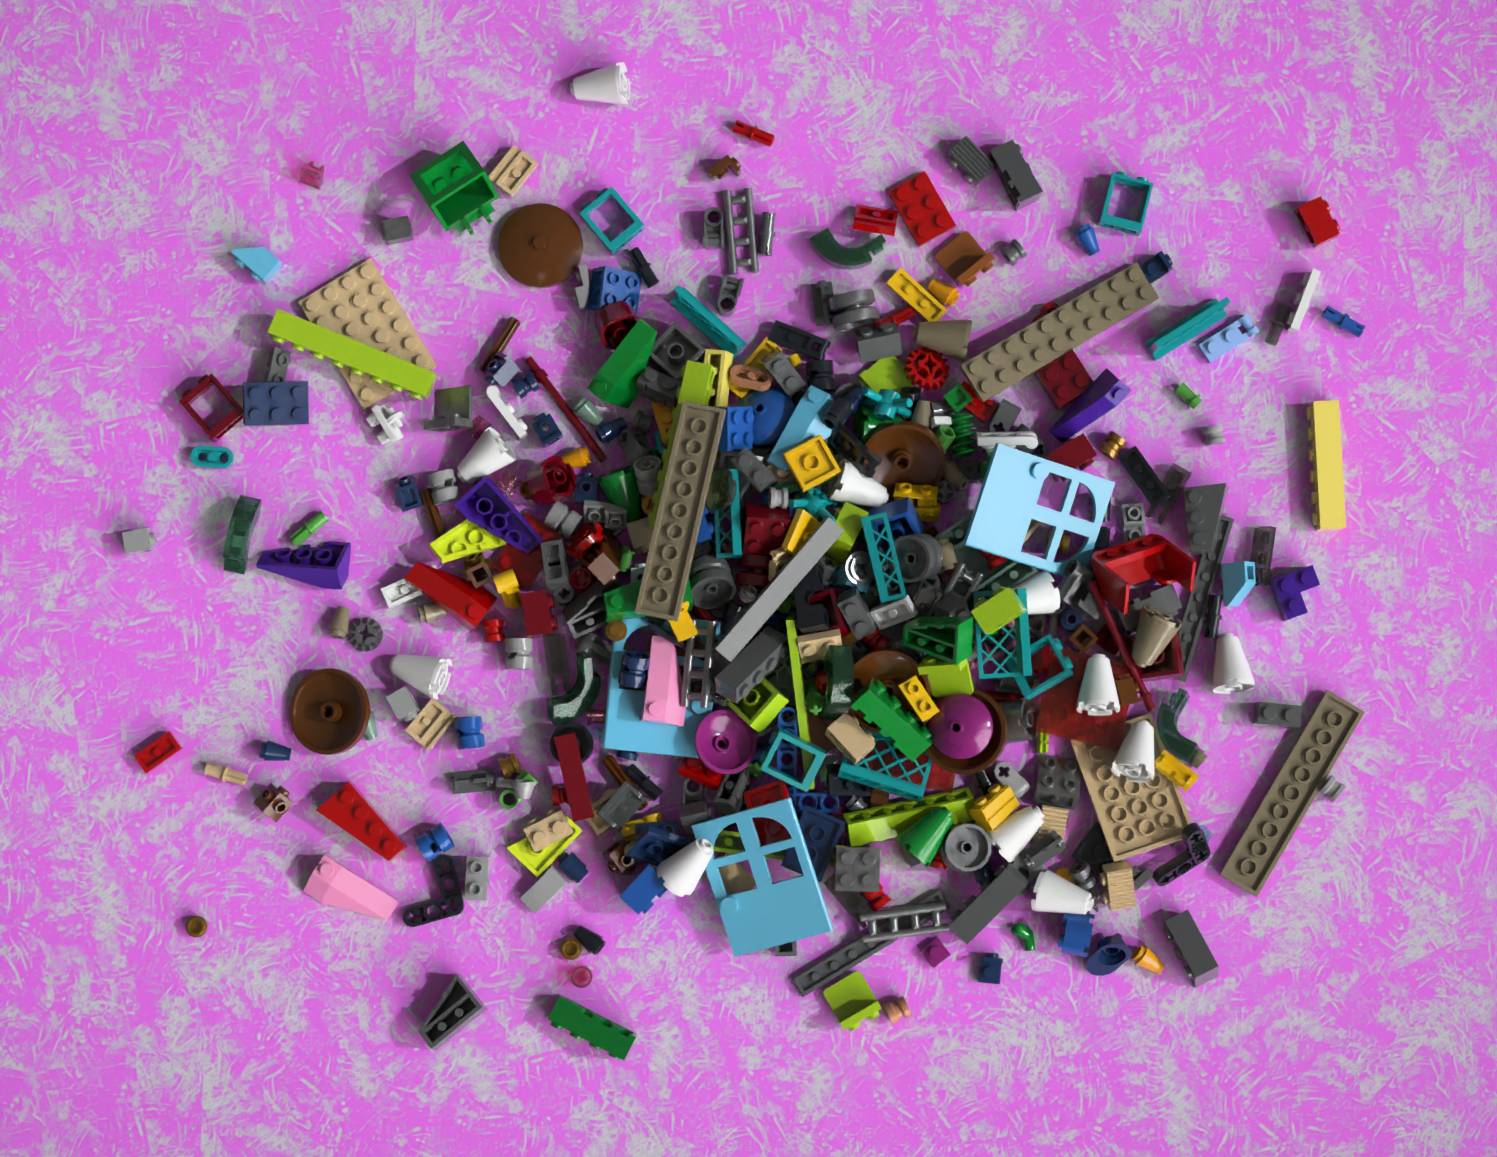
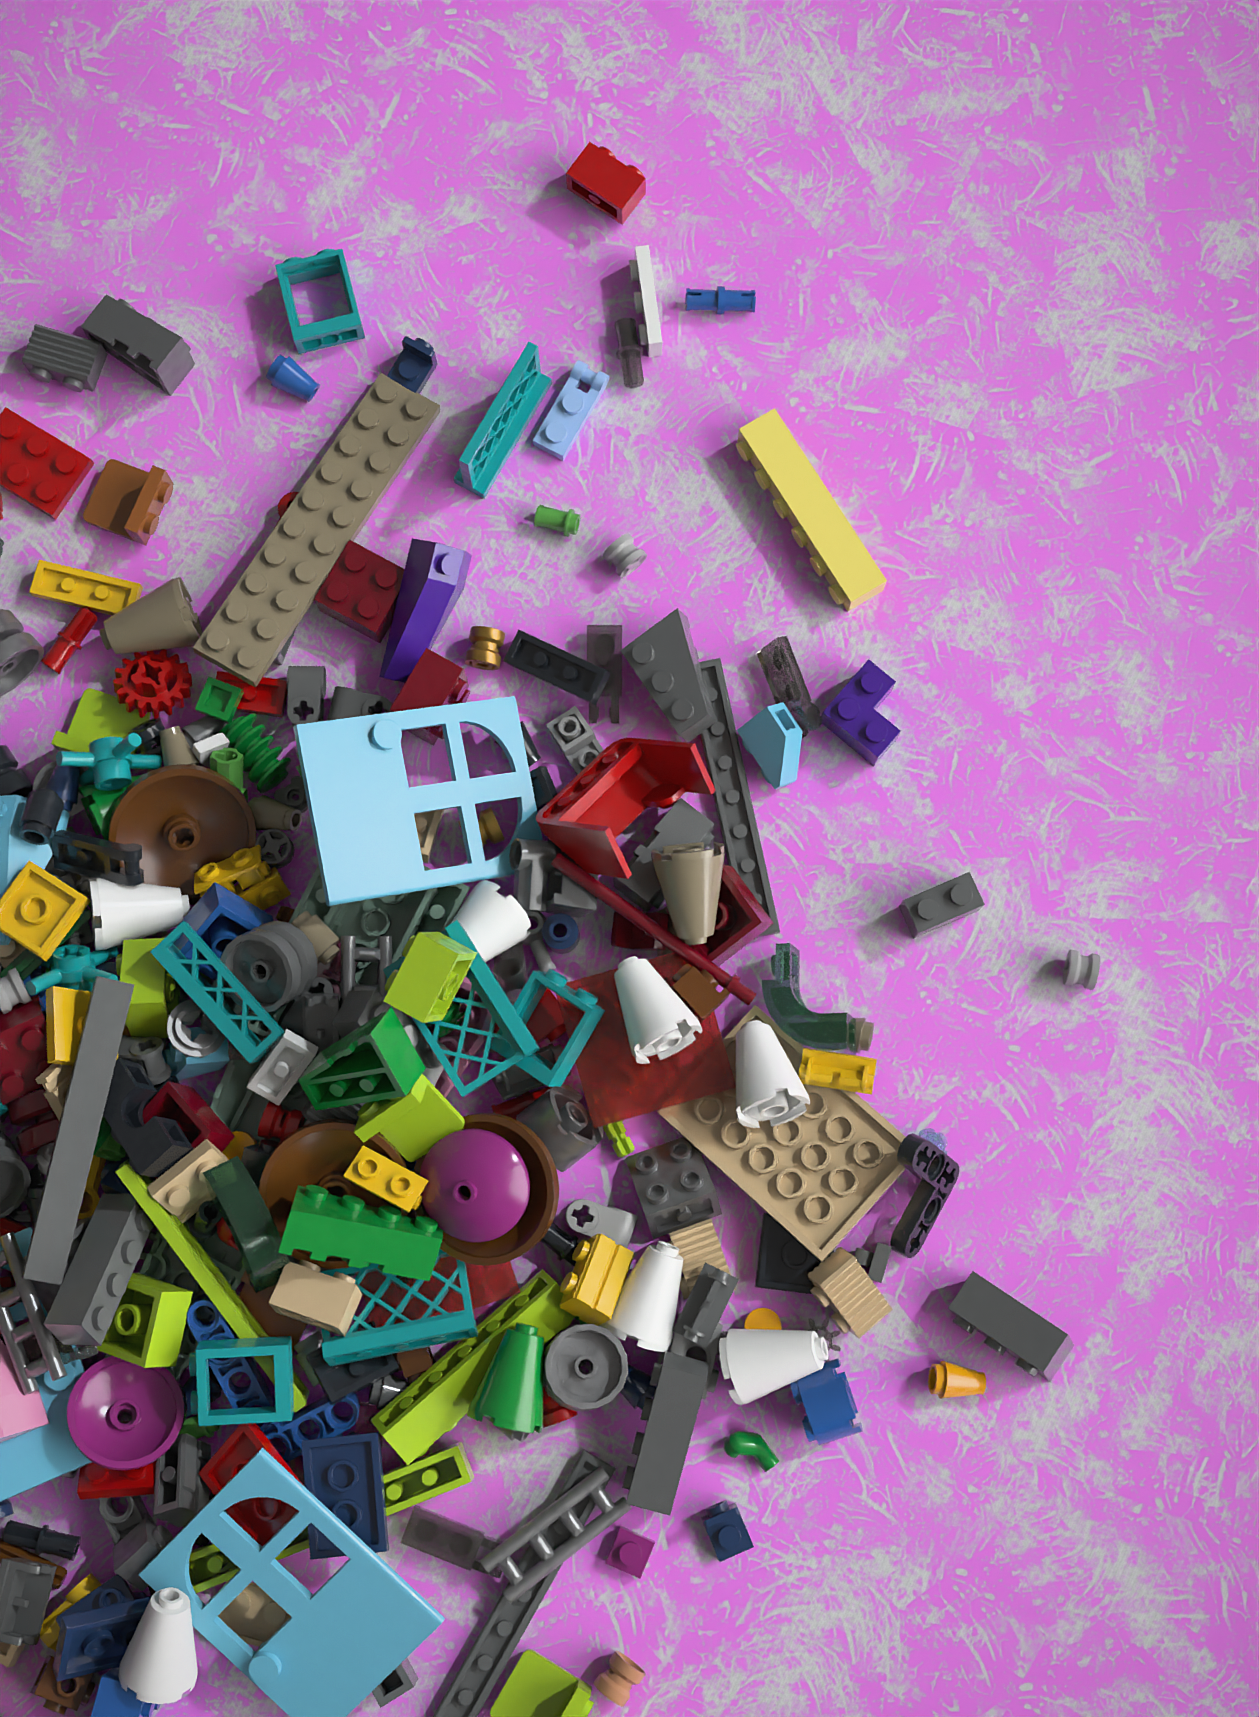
camera: 25 degrees left, 5 degrees down
bright green axle [805,682,823,715] -> none
flat silver brick [835,847,880,892] -> none
dark grey brick [837,586,877,640] -> none
dark grey brick [854,322,903,363] -> none
red wheel [862,882,891,911] -> none
light orange cone [927,279,960,307] -> none
white plate [977,431,1038,449] -> none
red wheel [979,550,1008,570] -> none
dark grey wheel [1000,239,1027,266] -> none
reddish brown brick [1064,624,1099,654] -> none
dark grey wheel [1068,861,1097,891] -> none
dark blue piece [1086,933,1132,976] -> none
black pin [1204,594,1223,639] -> none
white cone [1212,633,1255,694] -> none
dark tan plate [1219,690,1365,897] -> none

